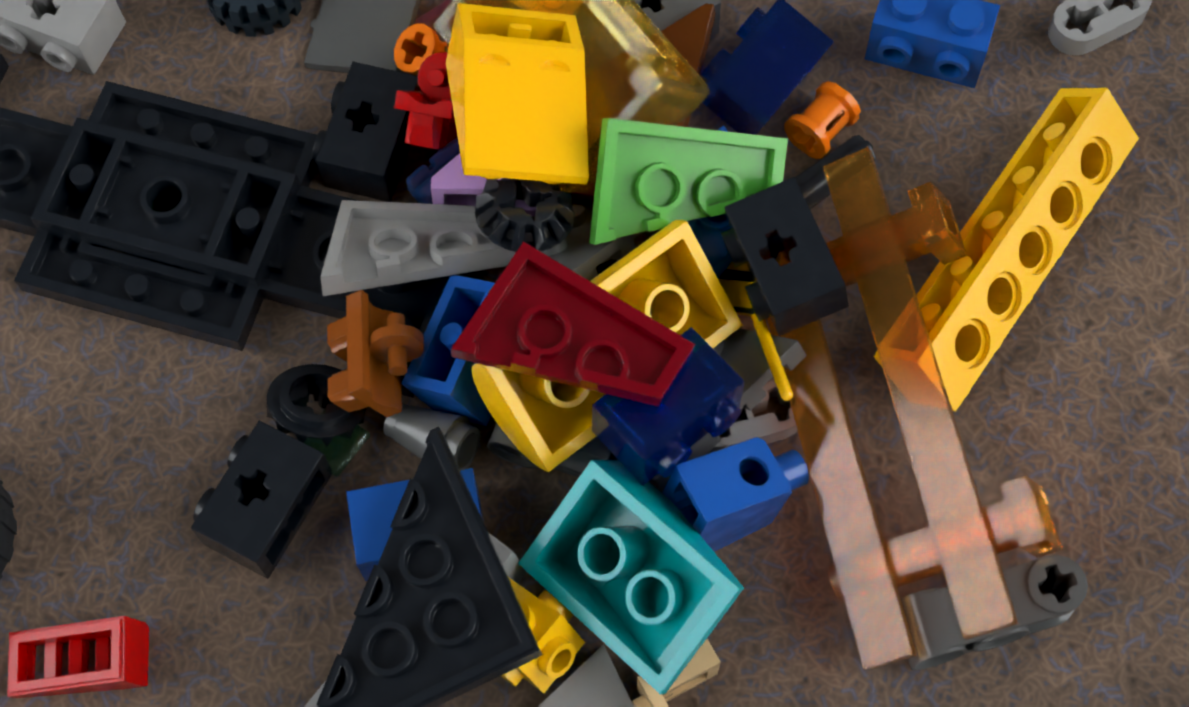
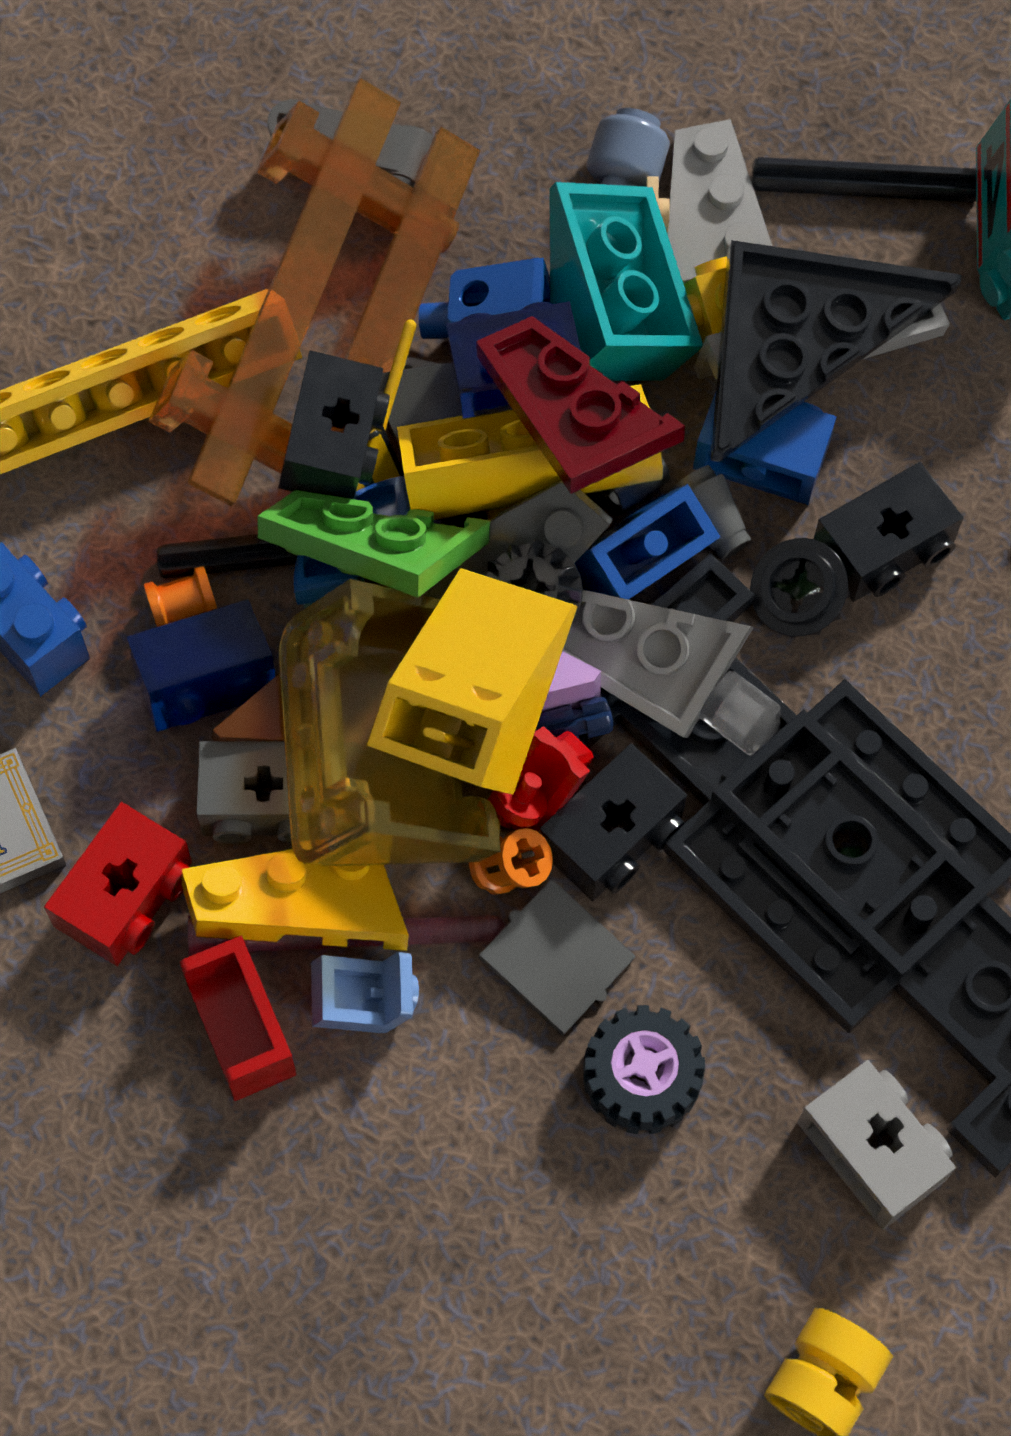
camera: 155 degrees left, 0 degrees up
dark orange hips [327,290,425,418] -> none
none -> clear brick [699,670,781,757]

